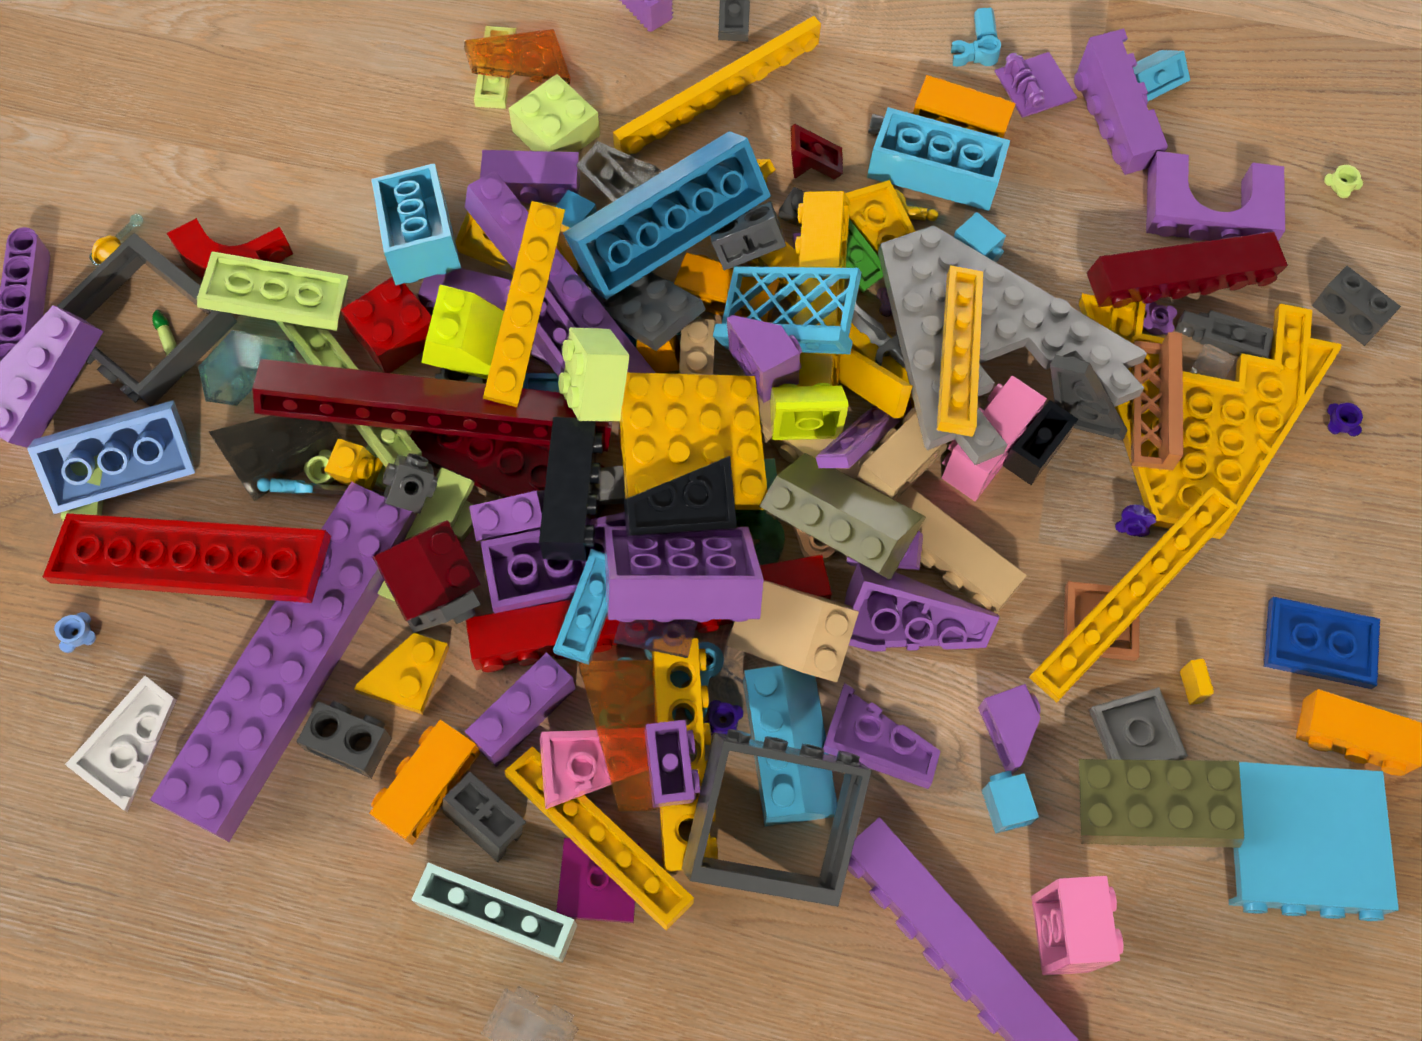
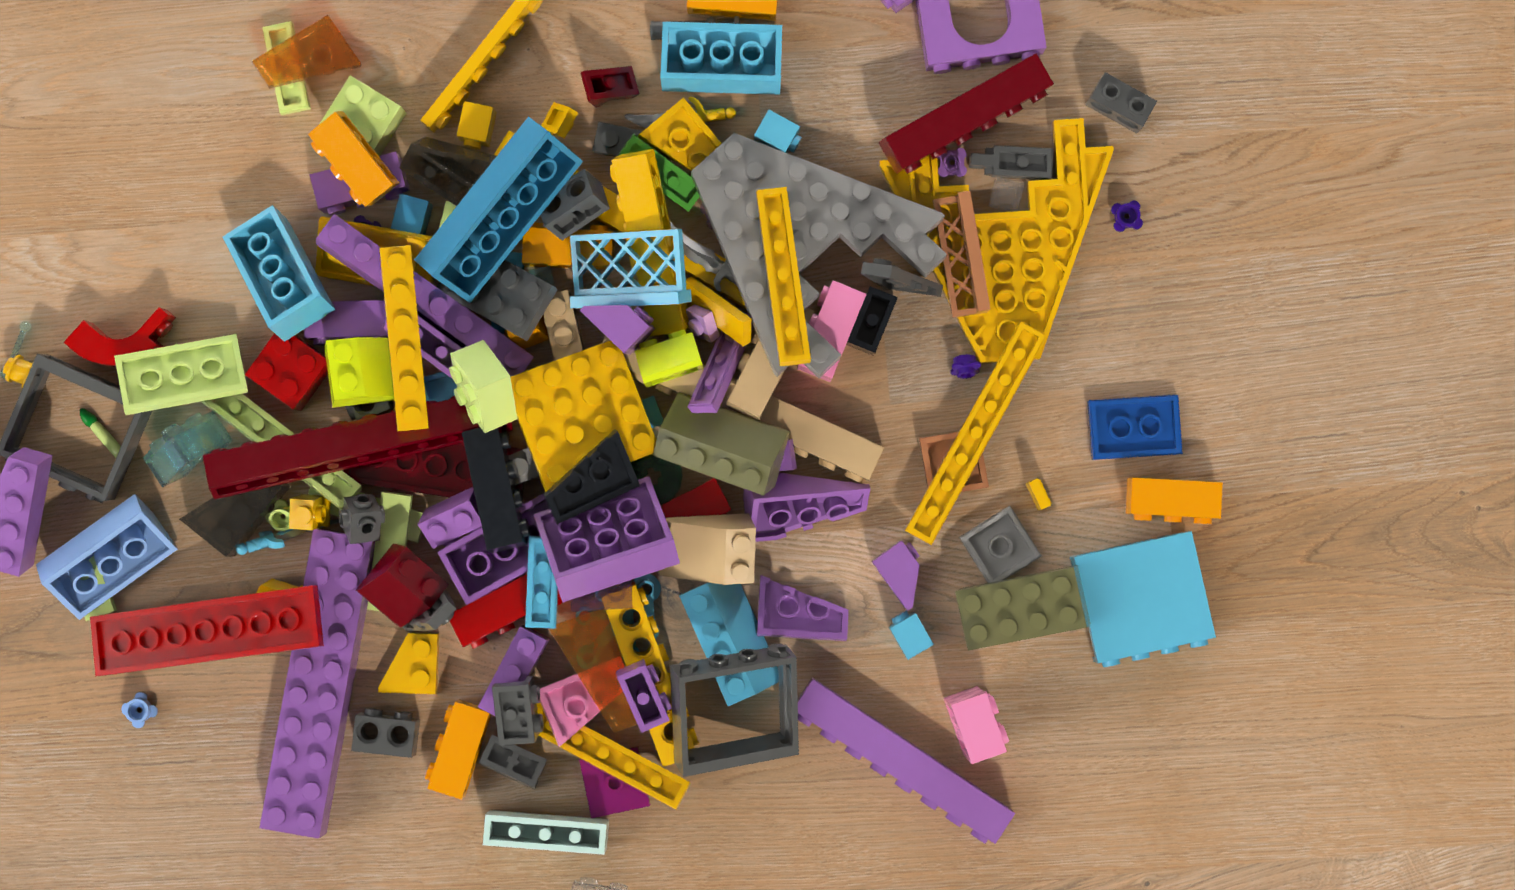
camera: 10 degrees left, 20 degrees up
white wing [65,676,177,812] -> none
dark purple plate [704,700,743,735] -> none
none -> light orange brick [308,111,400,207]
none -> yellow brick [456,101,497,150]
none -> dark grey bracket [492,676,544,745]
none -> lavender plate [686,304,720,342]

